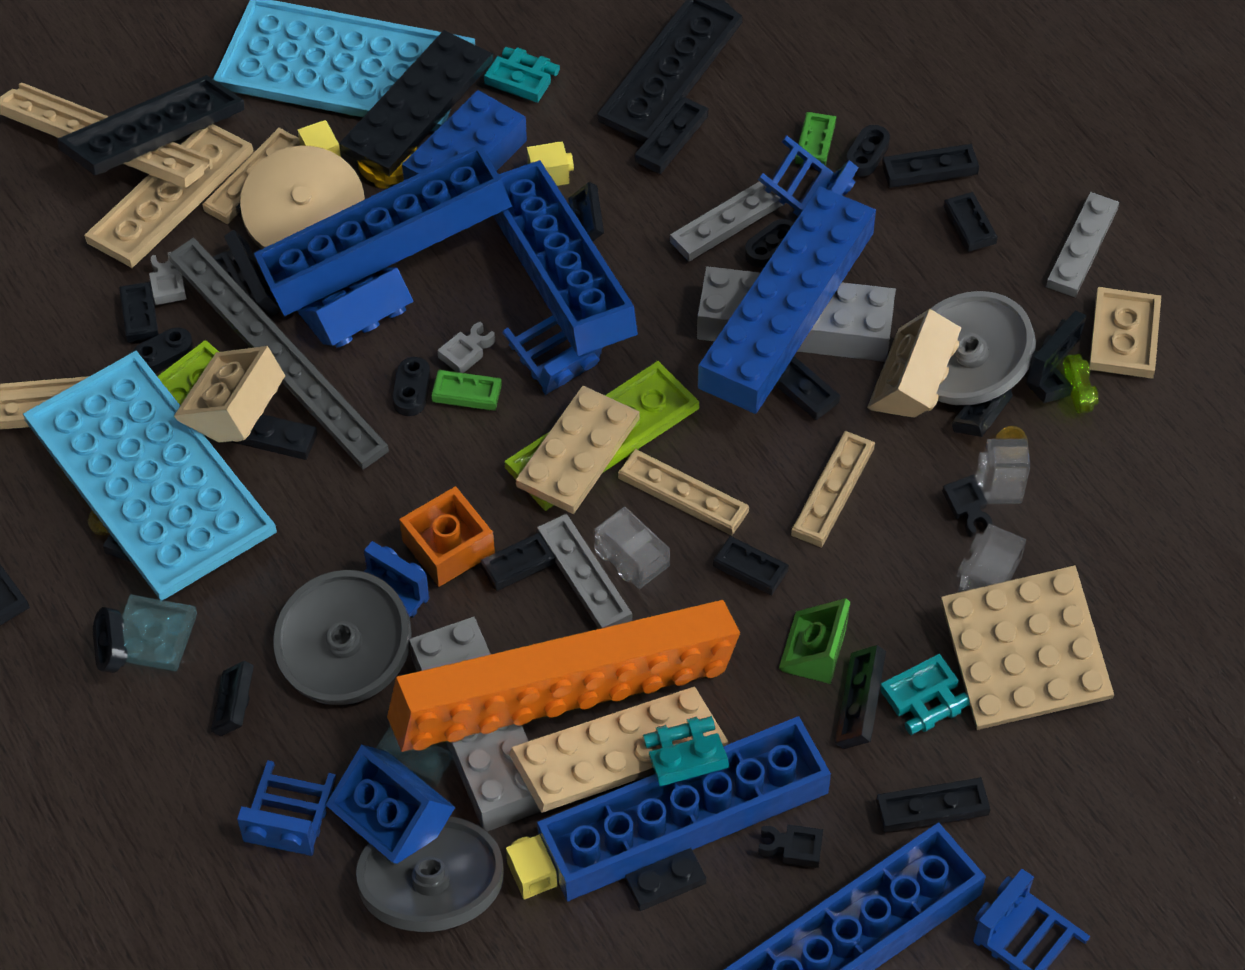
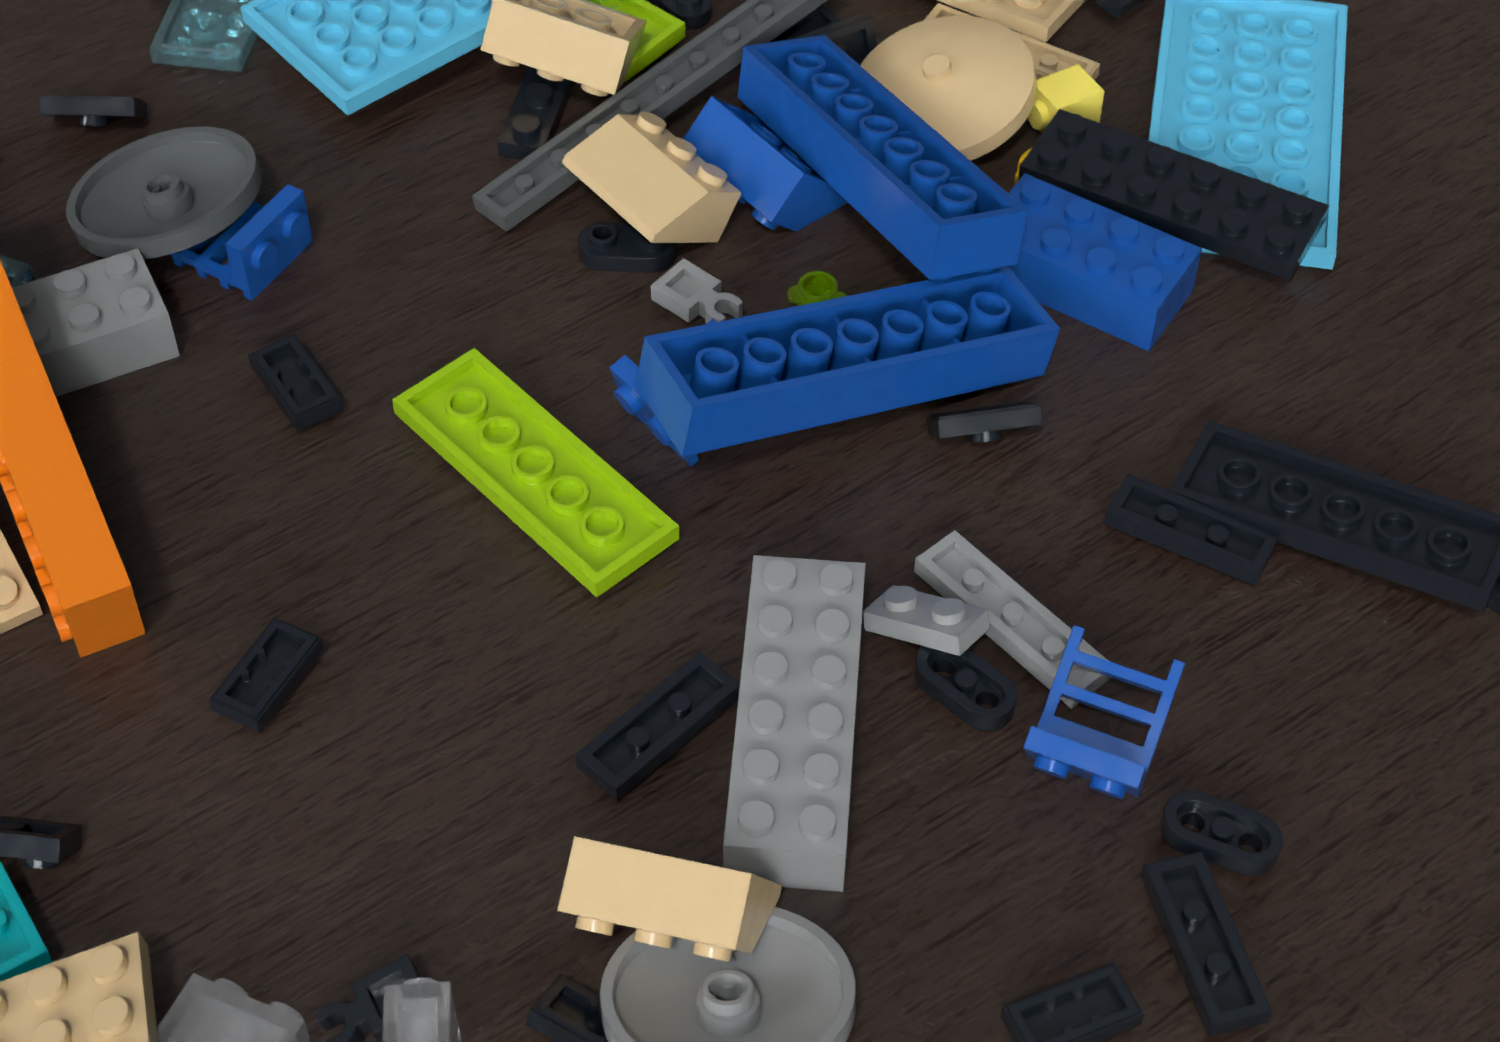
camera: 85 degrees right, 5 degrees down
orange brick [399,486,495,587] -> none
bright green plate [431,370,502,411] -> none
teal plate [484,47,560,103] -> none
tan plate [516,386,640,514] -> none
light yellow brick [527,141,574,186] -> none
light grey plate [537,513,632,629] -> none
clear brick [594,506,670,589] -> none
tan tile [618,449,749,536] -> none
blue brick [698,186,876,414] -> none
bright green slope [779,598,850,684] -> none
tan tile [791,431,875,548] -> none
bright green plate [795,112,836,166] -> none
none -> tan slope [562,112,741,243]
none -> clear neon green plate [787,271,846,306]
none -> light grey plate [863,585,990,656]

